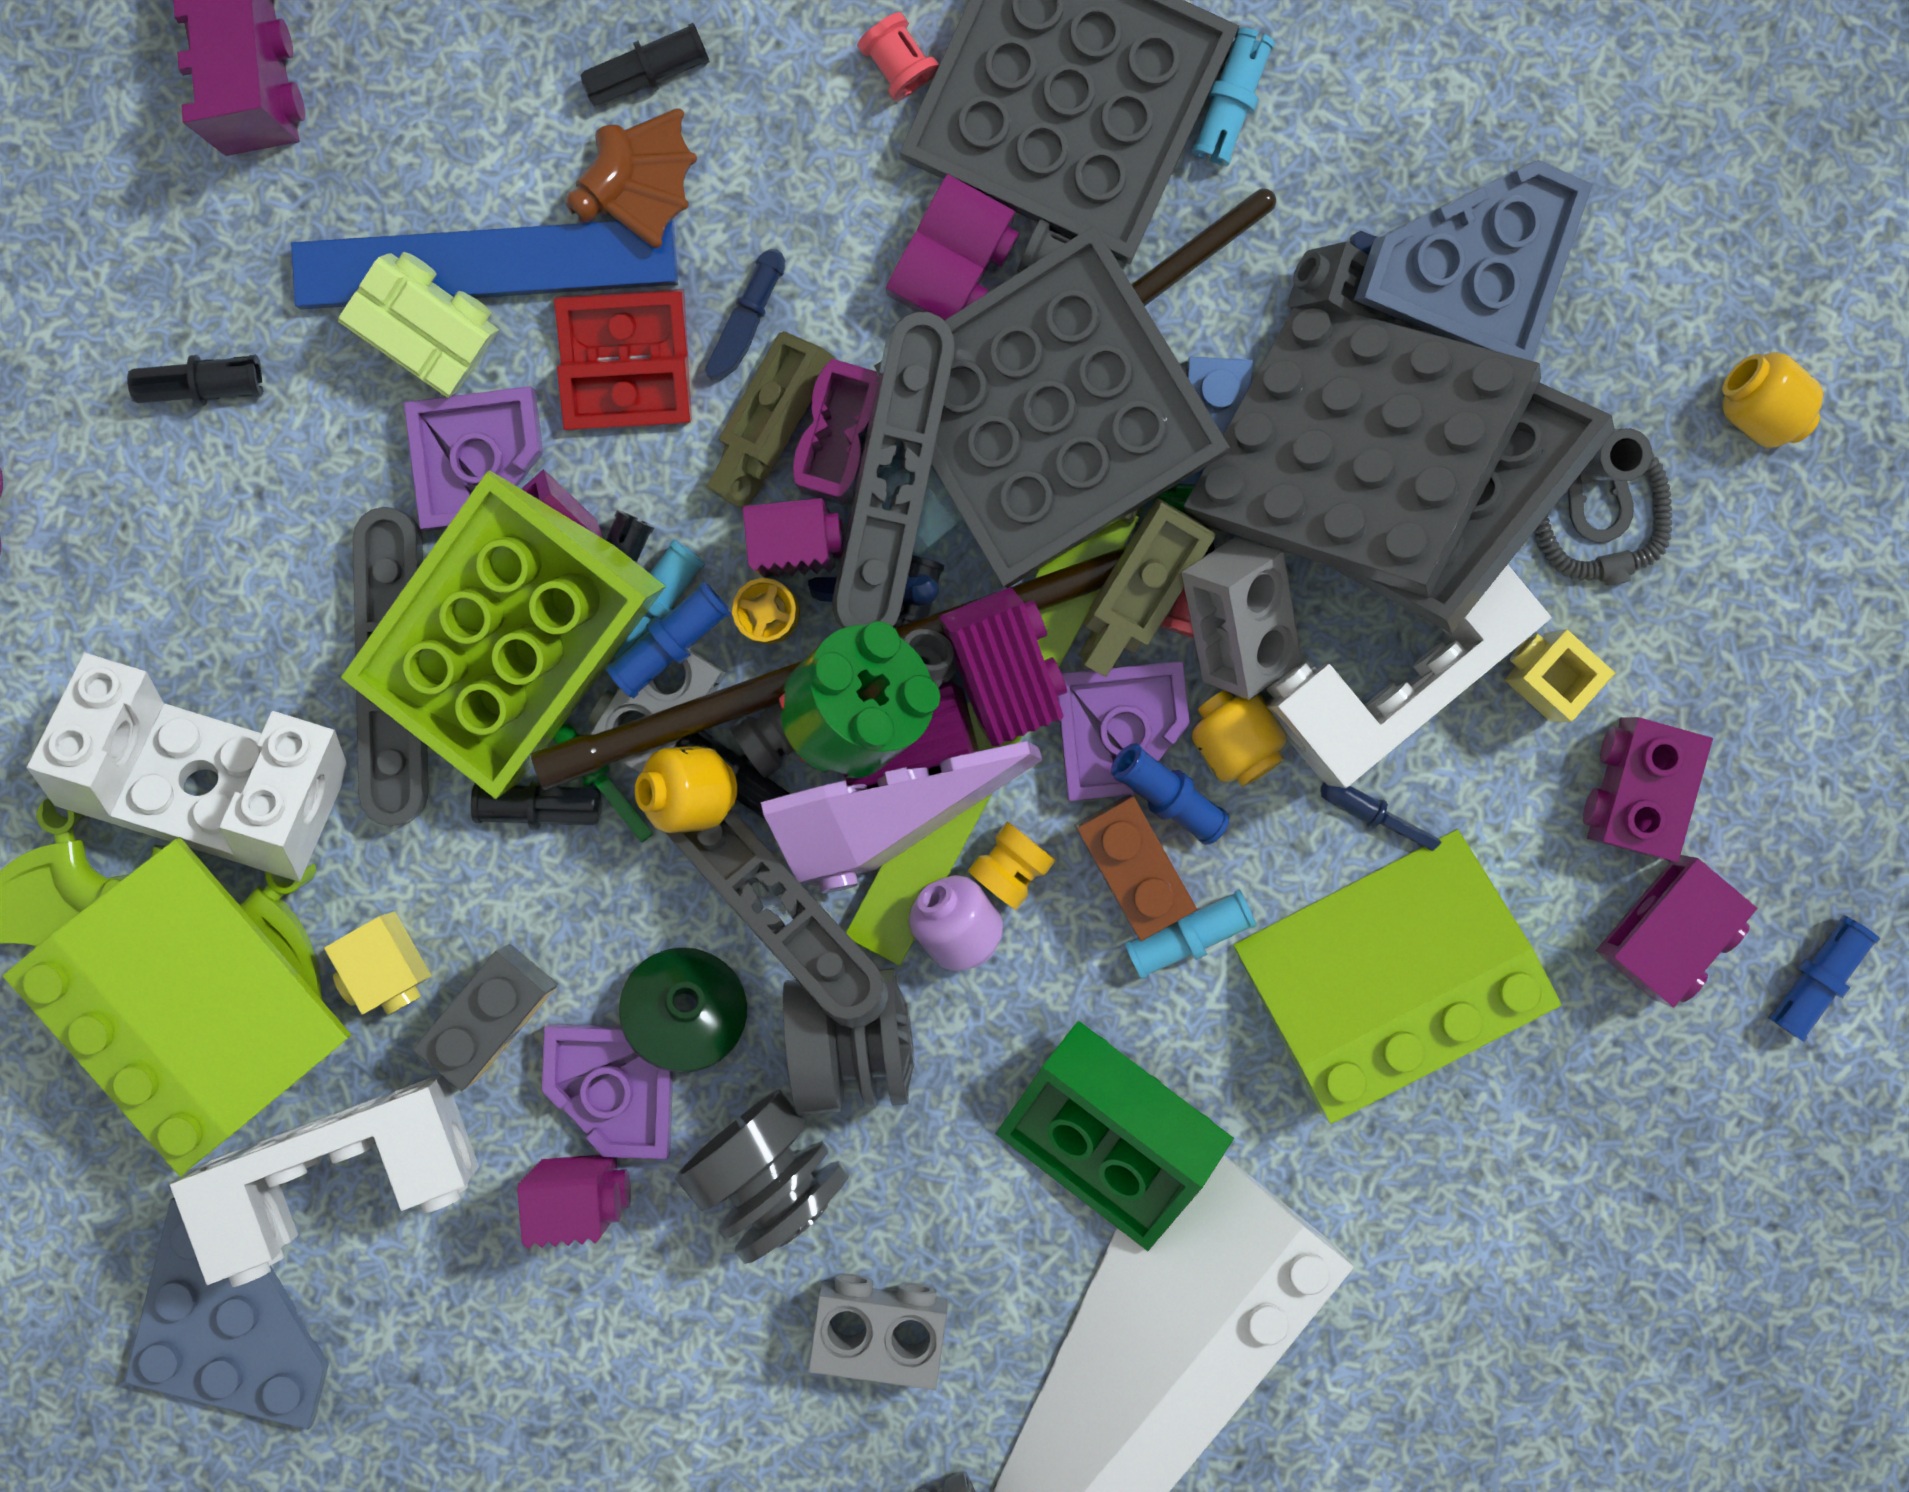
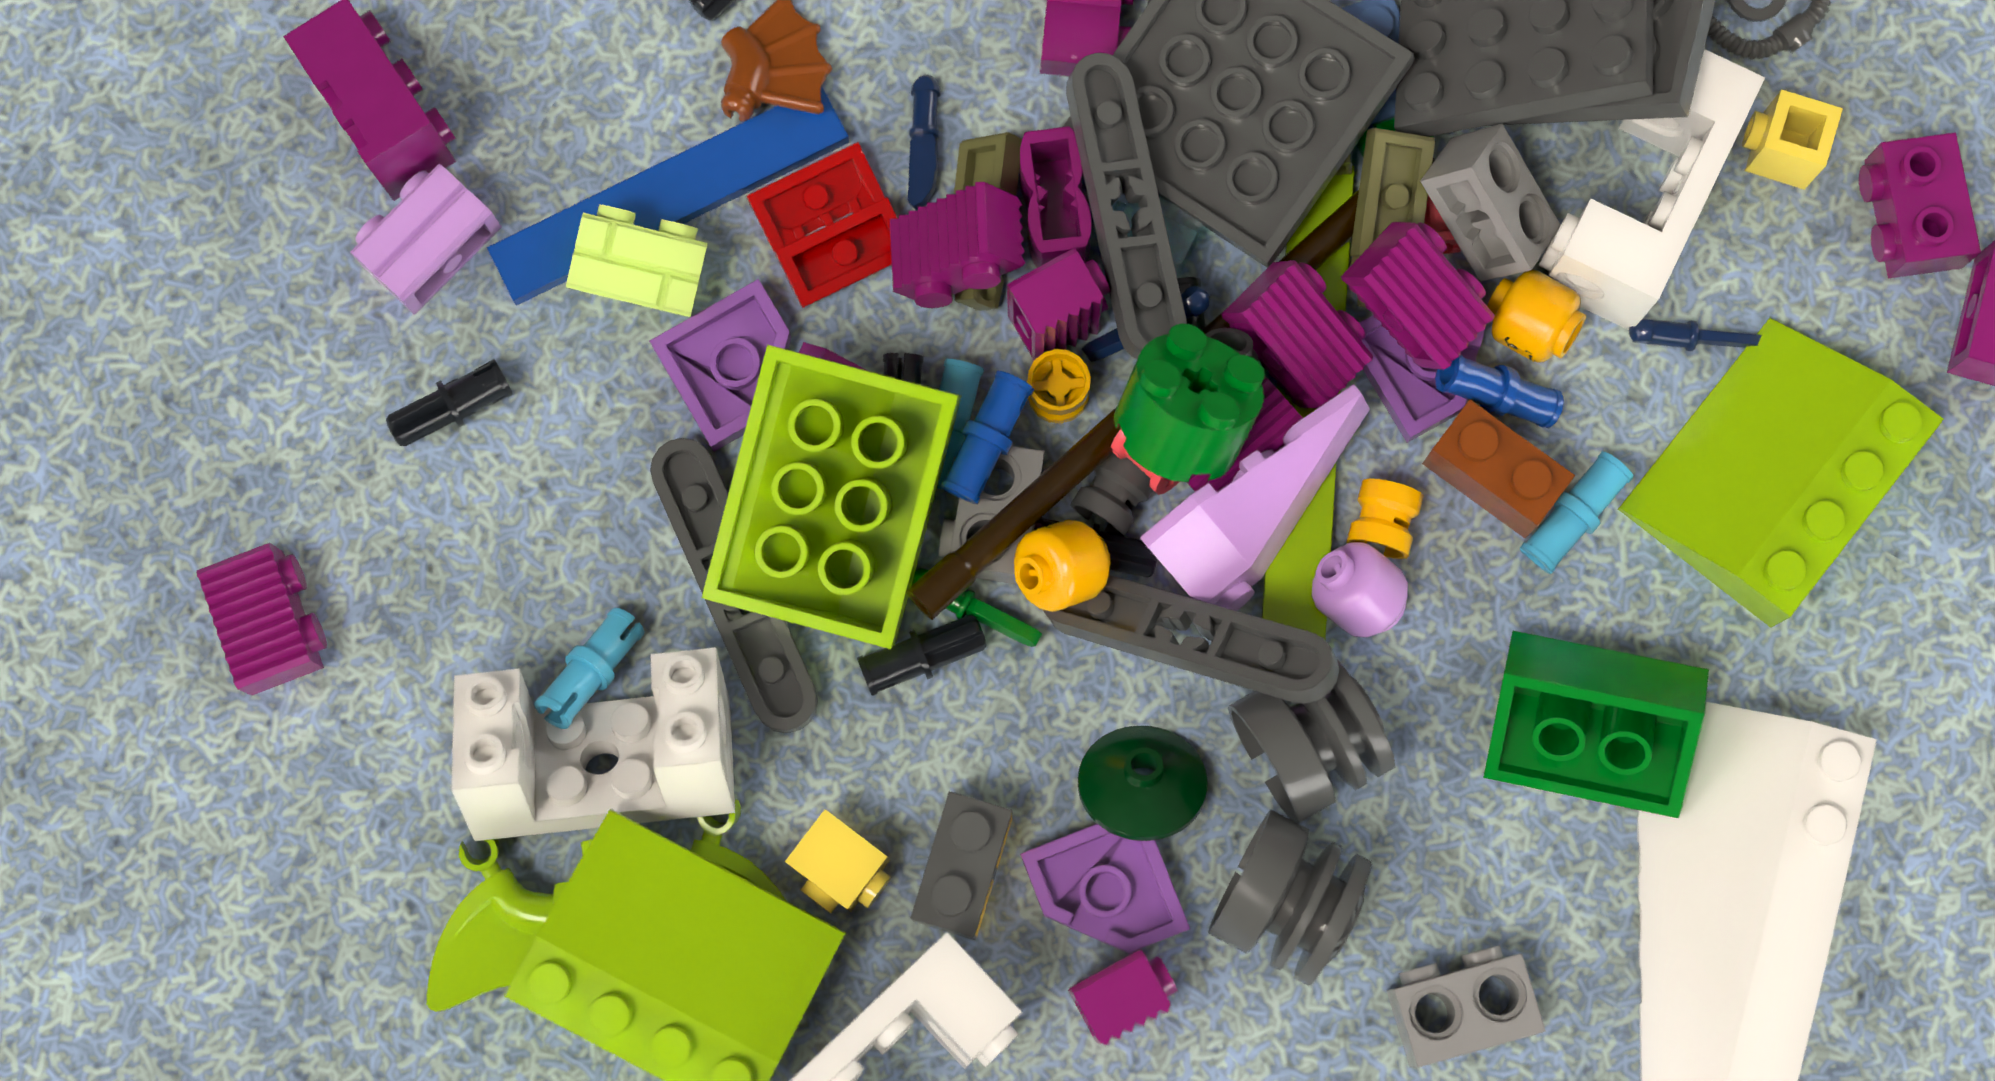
camera: 15 degrees left, 10 degrees down
none -> lavender brick [350,164,502,315]
none -> medium azure pin [534,608,645,729]
none -> magenta brick [890,182,1025,308]
none -> magenta brick [1341,222,1494,370]

